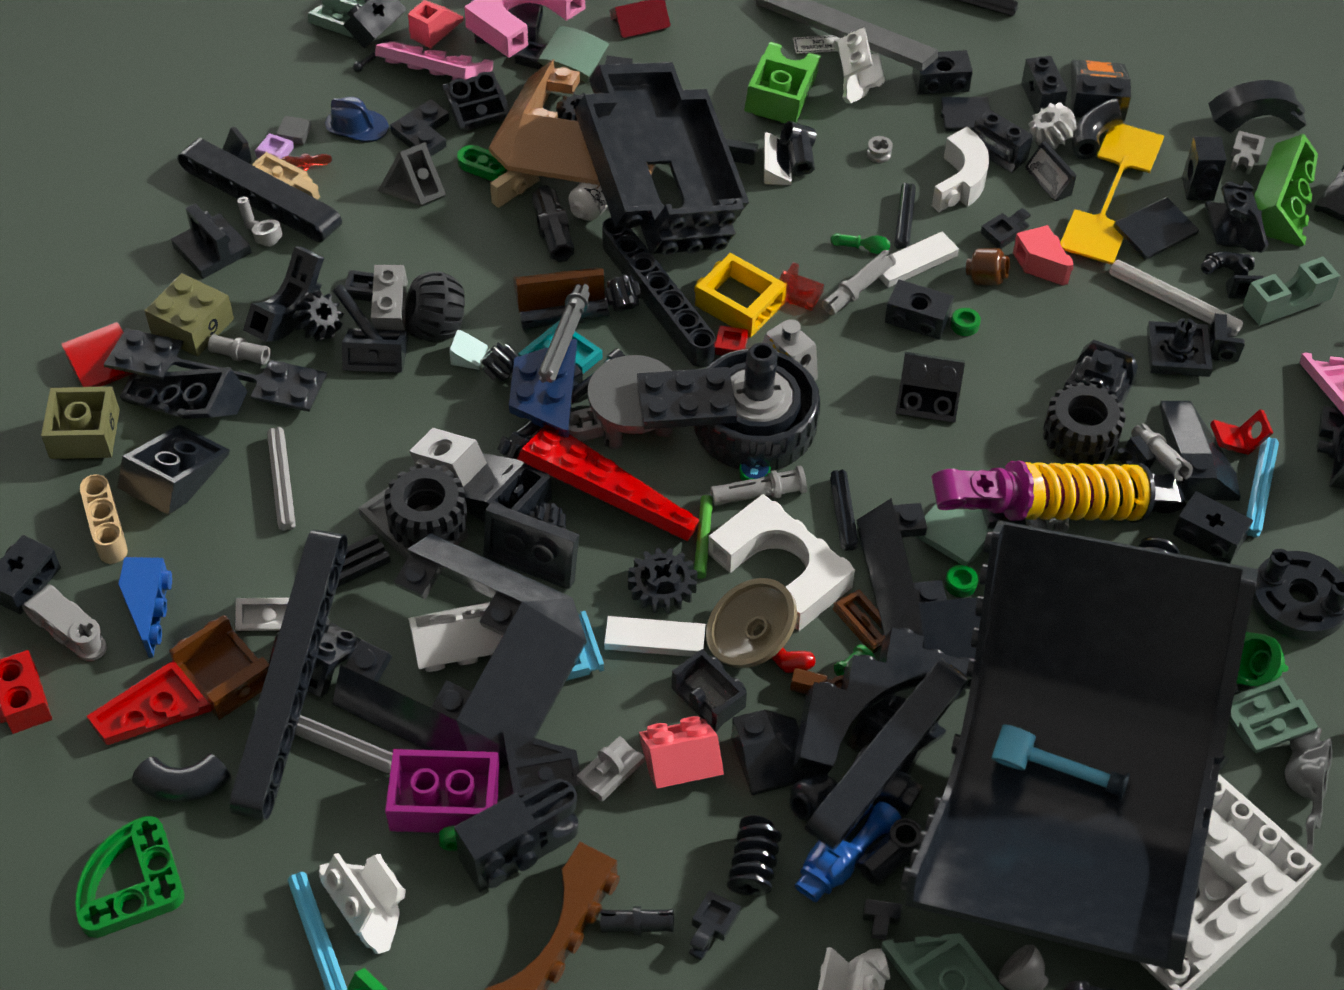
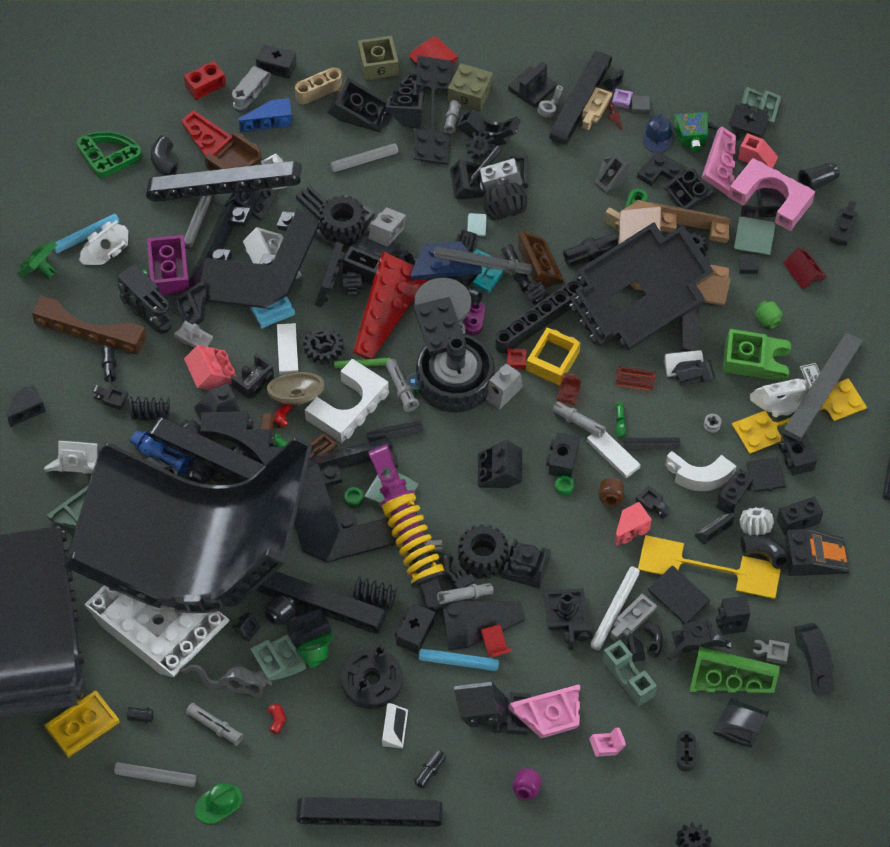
camera: 80 degrees right, 5 degrees up
medium azure piece [991,725,1130,801] -> none
none -> light grey hinge [610,594,657,642]
none -> clear red tile [615,366,655,391]
none -> green torso [673,112,708,152]
none -> yellow hinge [732,378,867,454]
none -> bright green head [755,301,783,329]

